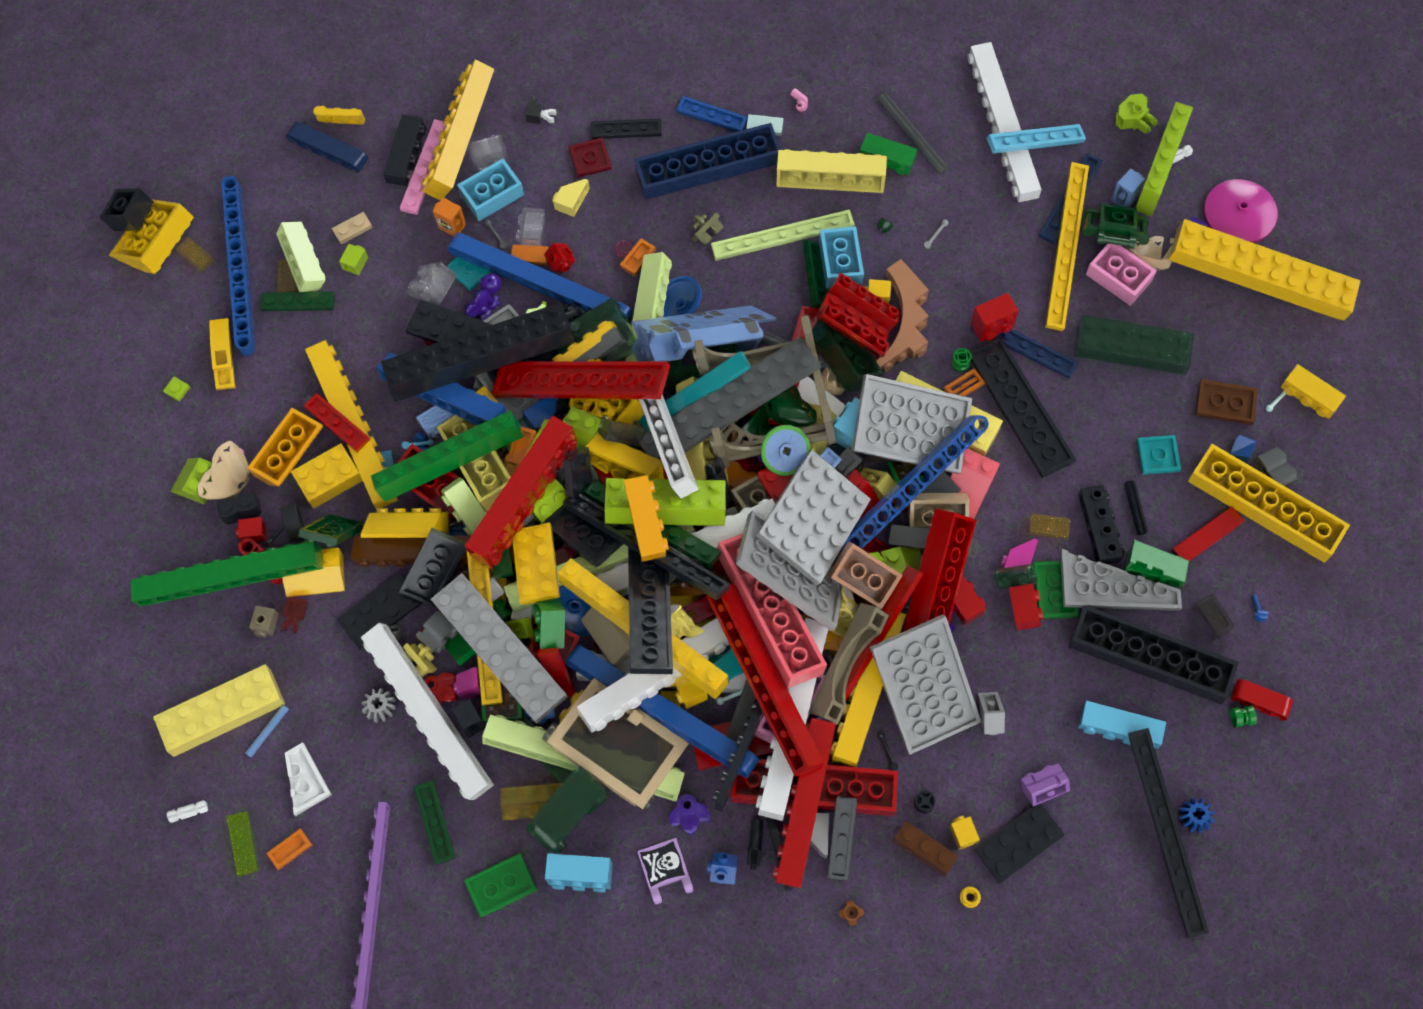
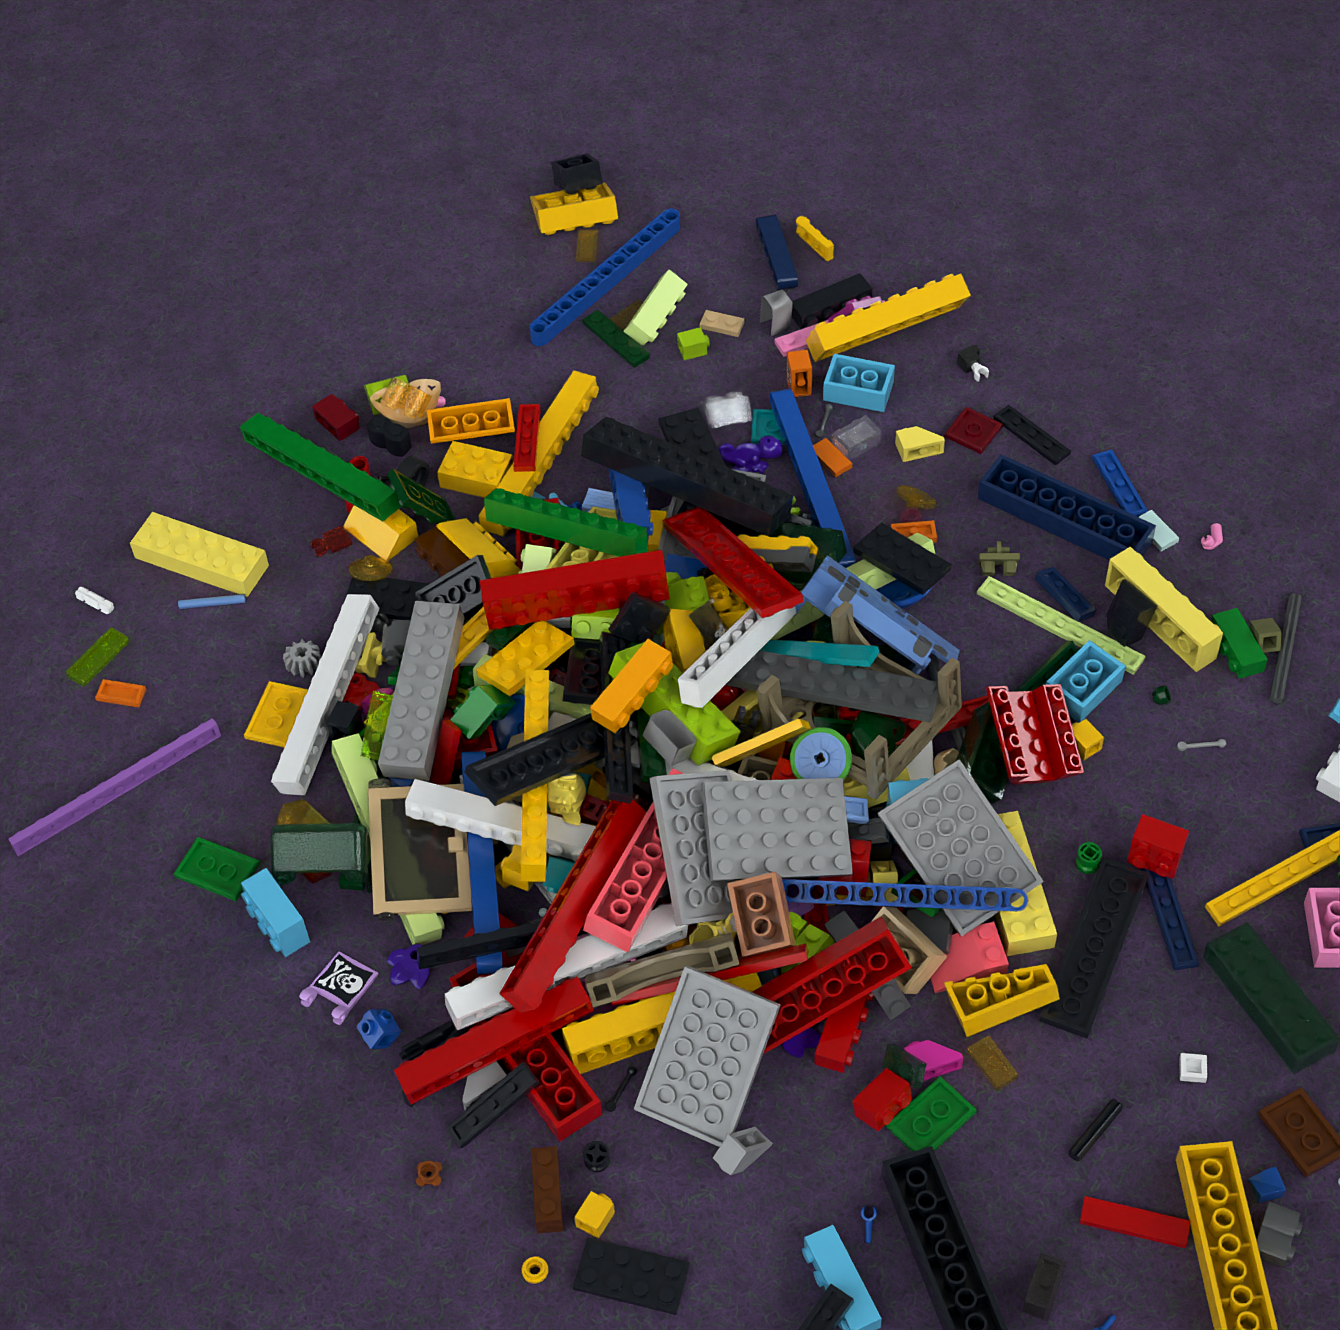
camera: 50 degrees right, 15 degrees down
lime plate [163,377,191,402] -> none
yellow slope [209,318,236,390] -> none
red brick [236,517,266,542] -> none
dark tan brick [249,606,279,638] -> none
white wing [285,742,332,816] -> none
dark green plate [414,780,456,865] -> none
clear brick [467,134,508,170] -> none
red brick [544,243,576,272] -> none
nougat arch [874,259,929,374] -> none
orange tile [944,368,985,397] -> none
medium lavender brick [1021,764,1070,806] -> none
light grey wing [1060,549,1182,611] -> none
black brick [1078,485,1125,564] -> none
wedge [1124,540,1189,588] -> none
teal tile [1136,435,1181,475] -> none
none -> yellow tile [244,681,308,748]
none -> dark red brick [312,394,360,441]
none -> clear yellow dish [349,555,393,581]
none -> clear neon green tile [360,691,393,760]
none -> clear yellow brick [382,377,432,420]
none -> light grey piece [643,710,696,766]
none -> yellow tile [712,719,811,767]
none -> light grey piece [760,289,793,337]
none -> magenta wing [828,295,882,323]
none -> black plate [853,522,951,595]
none -> blue hand [861,1206,878,1243]
none -> clear yellow dish [896,485,937,511]
none -> yellow wedge [944,964,1060,1037]
none -> dark blue plate [1035,567,1096,622]
none -> black slope [1107,579,1157,647]
none -> white plate [1179,1053,1207,1083]
none -> olive brick [1250,618,1281,653]

